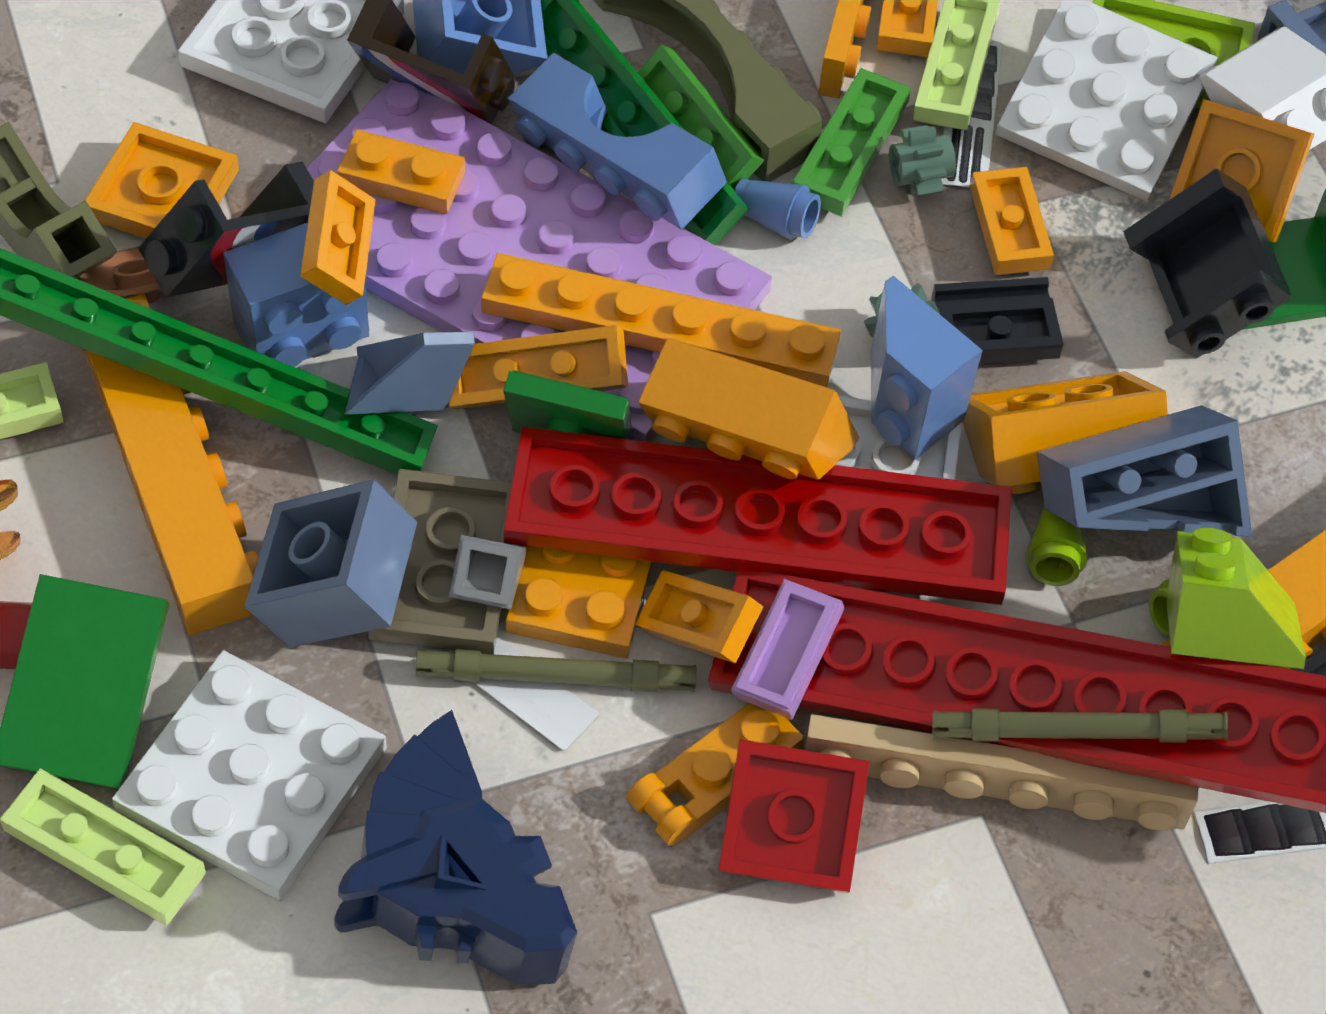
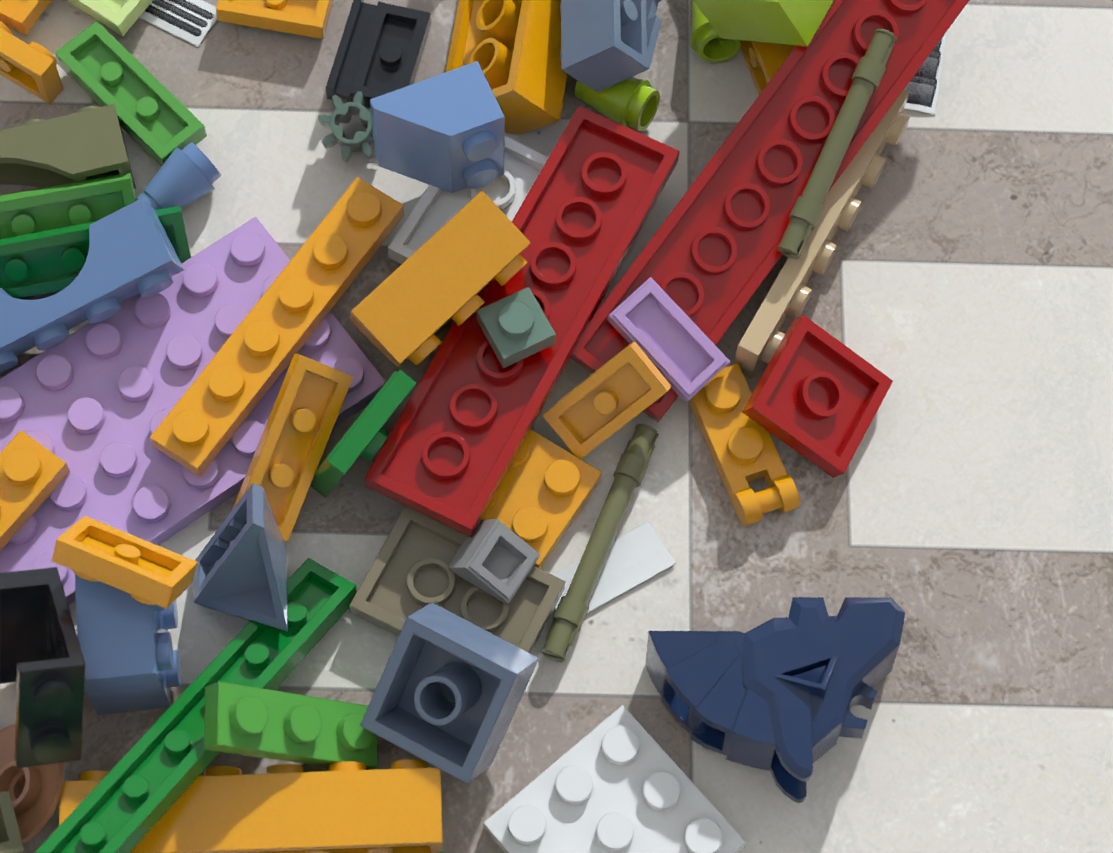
camera: 70 degrees left, 10 degrees up
sand green gear [889,125,956,197] -> none
none -> bright green plate [204,682,377,770]
none -> sand green plate [476,287,556,368]

